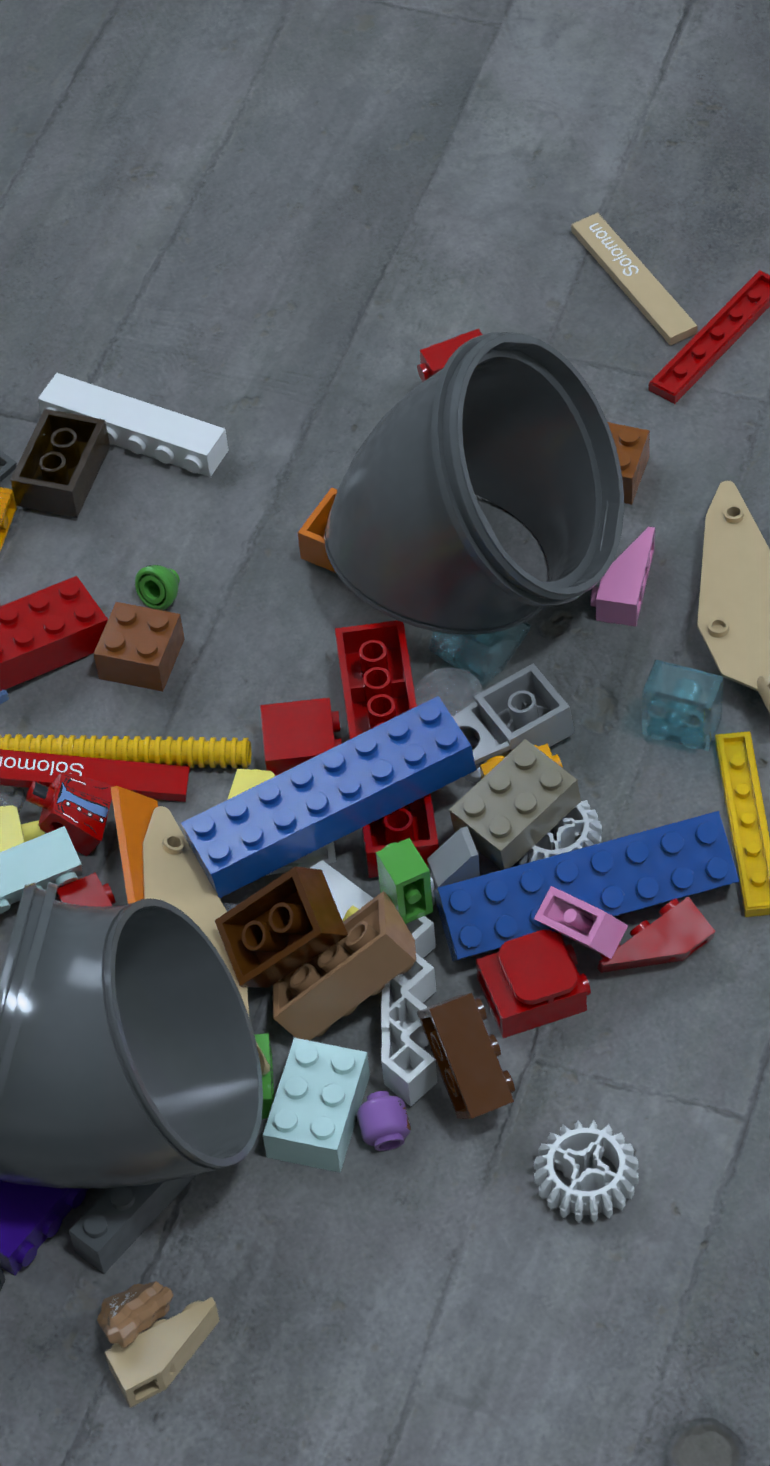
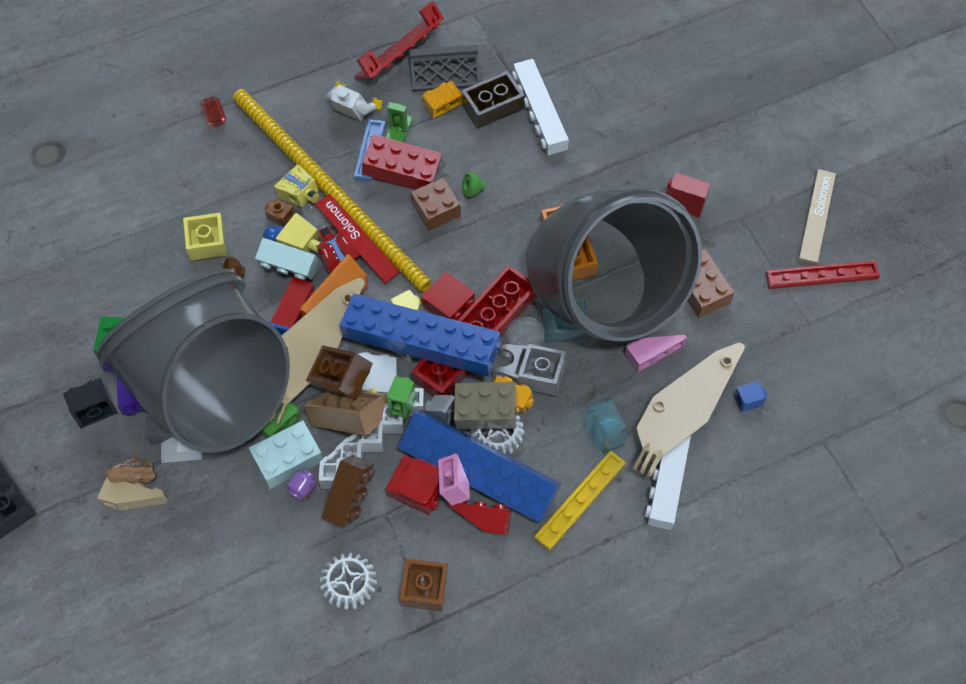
camera: 40 degrees right, 10 degrees up
none -> white slope [161,436,202,463]
none -> dark orange brick [400,558,448,611]

